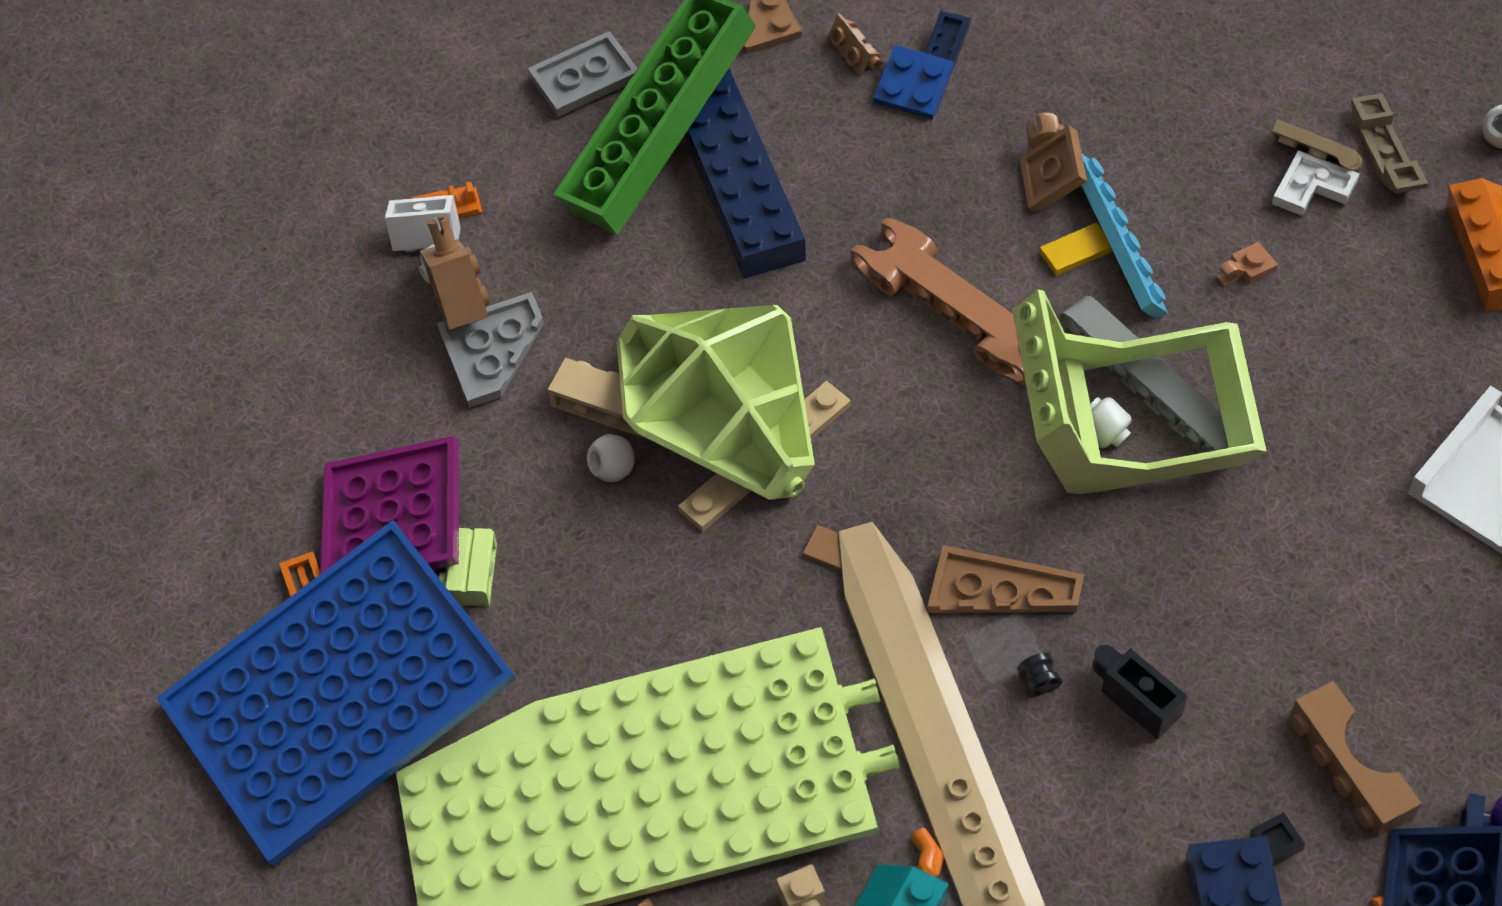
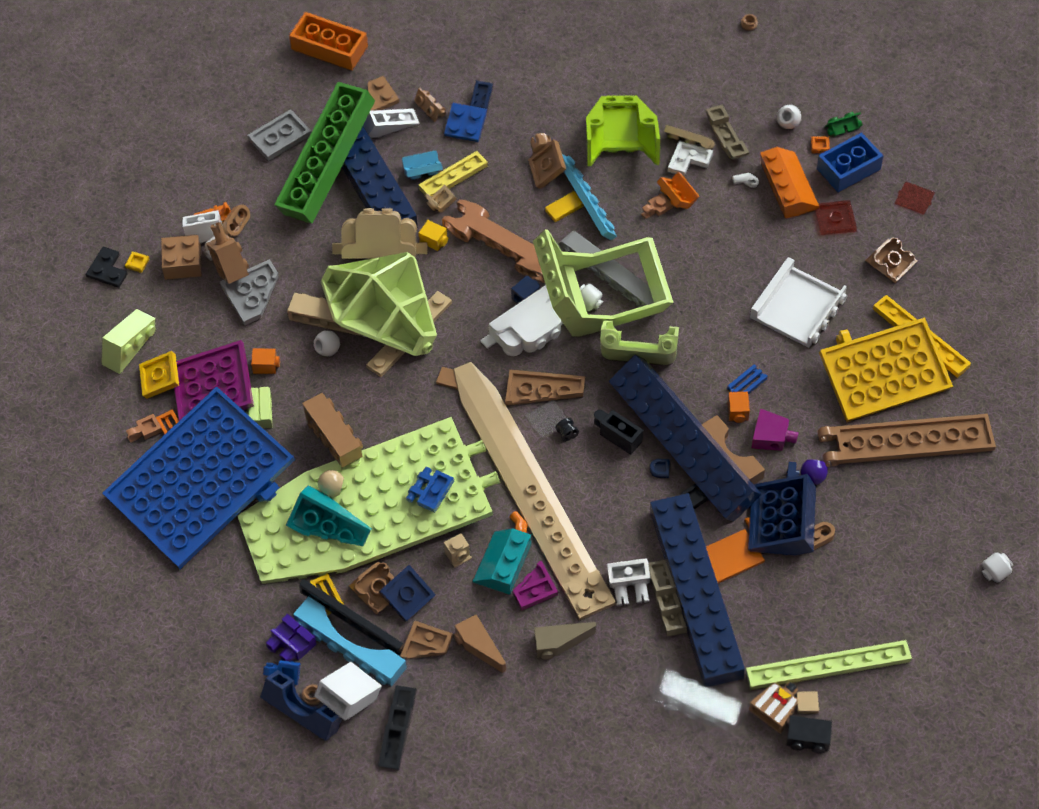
camera: 10 degrees left, 0 degrees up
none -> black plate [86,246,128,288]
none -> yellowish green wedge [102,309,156,374]
none -> yellow tile [125,251,150,273]
none -> nougat plate [126,414,162,443]
none -> yellow plate [139,351,179,399]
none -> medium nougat brick [161,235,202,280]
none -> medium nougat plate [222,205,250,237]
none -> orange brick [251,348,280,374]
none -> blue plate [256,482,280,502]
none -> teal wedge [286,485,372,546]
none -> medium nougat wedge [302,393,363,468]
none -> tan piece [318,470,344,497]
none -> tan brick [332,208,427,259]
none -> white slope [363,109,419,138]
none -> medium azure bracket [402,150,443,179]
none -> blue plate [406,467,454,513]
none -> light yellow plate [419,151,488,196]
none -> yellow brick [419,220,448,251]
none -> tan bracket [425,185,457,213]
none -> white brick [480,285,563,356]
none -> dark blue brick [511,276,540,304]
none -> lime windscreen [586,95,660,166]
none -> yellowish green windscreen [600,320,679,365]
none -> dark blue brick [609,354,762,521]
none -> dark blue tile [650,459,670,479]
none -> orange bracket [657,172,699,209]
none -> blue tile [727,364,768,394]
none -> orange brick [728,392,750,423]
none -> white arm [732,173,759,188]
none -> magenta torso [751,409,799,451]

